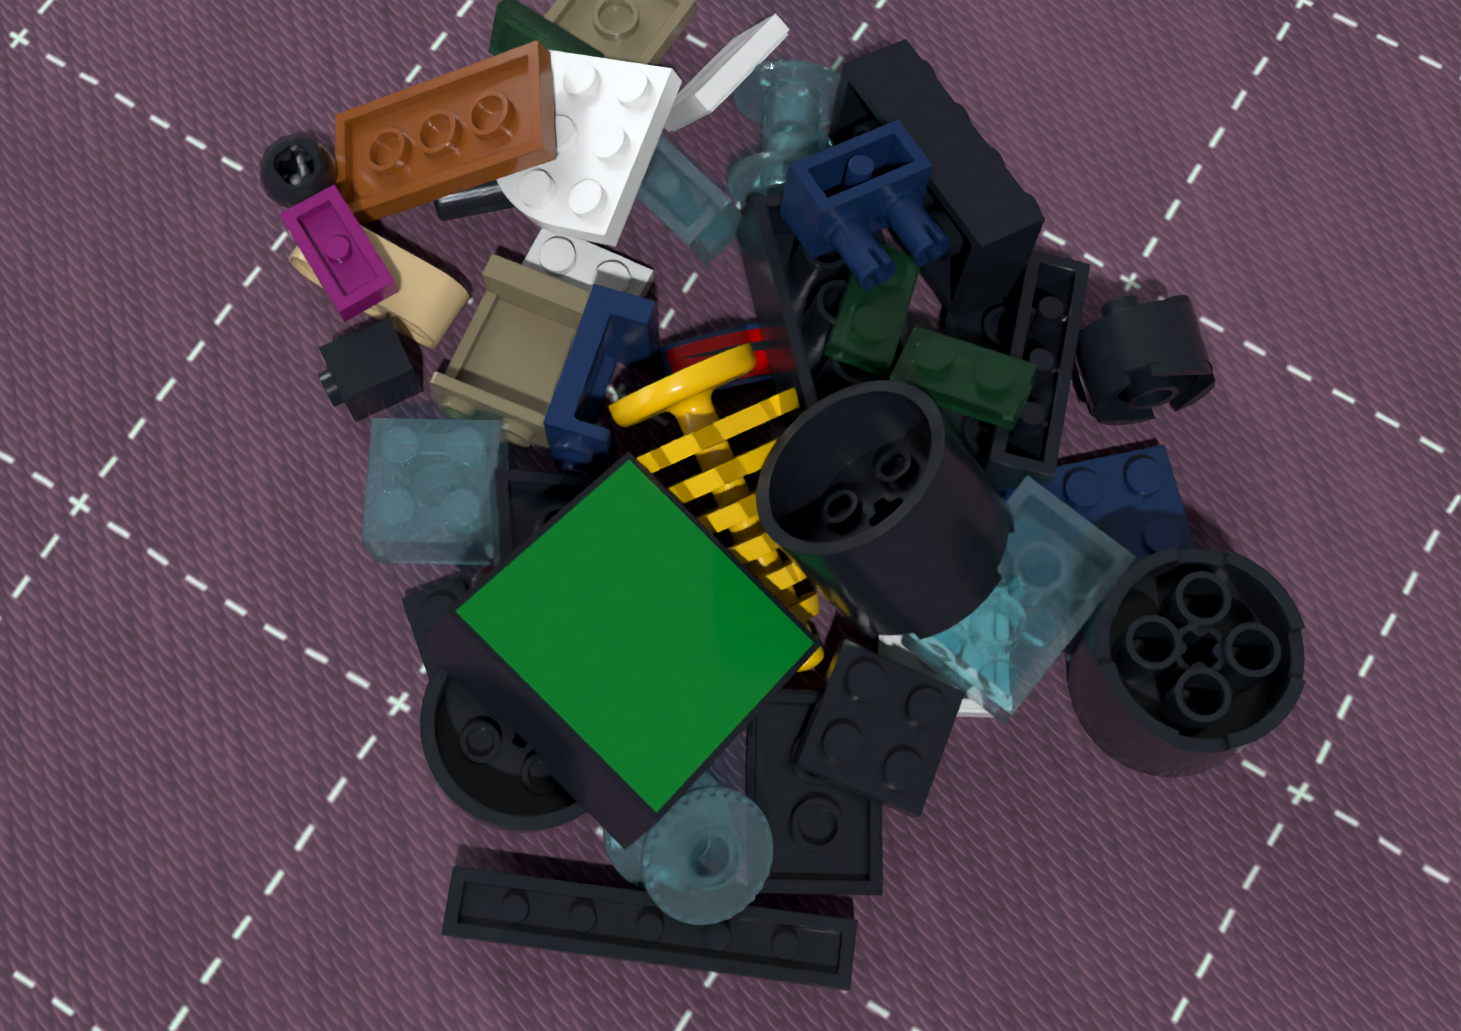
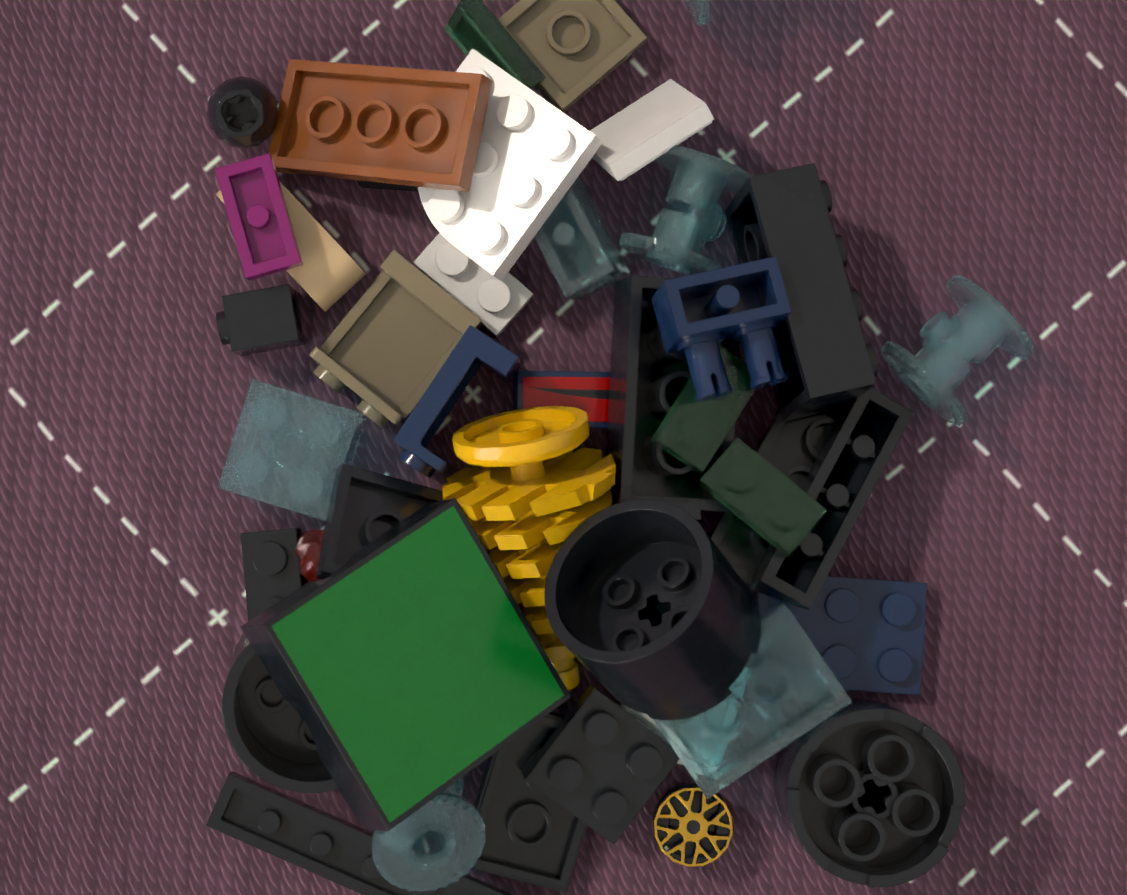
camera: 15 degrees right, 15 degrees up
black brick [1074,295,1216,425] -> none
none -> wheel [652,782,733,867]
none -> clear light blue hose [881,275,1034,426]

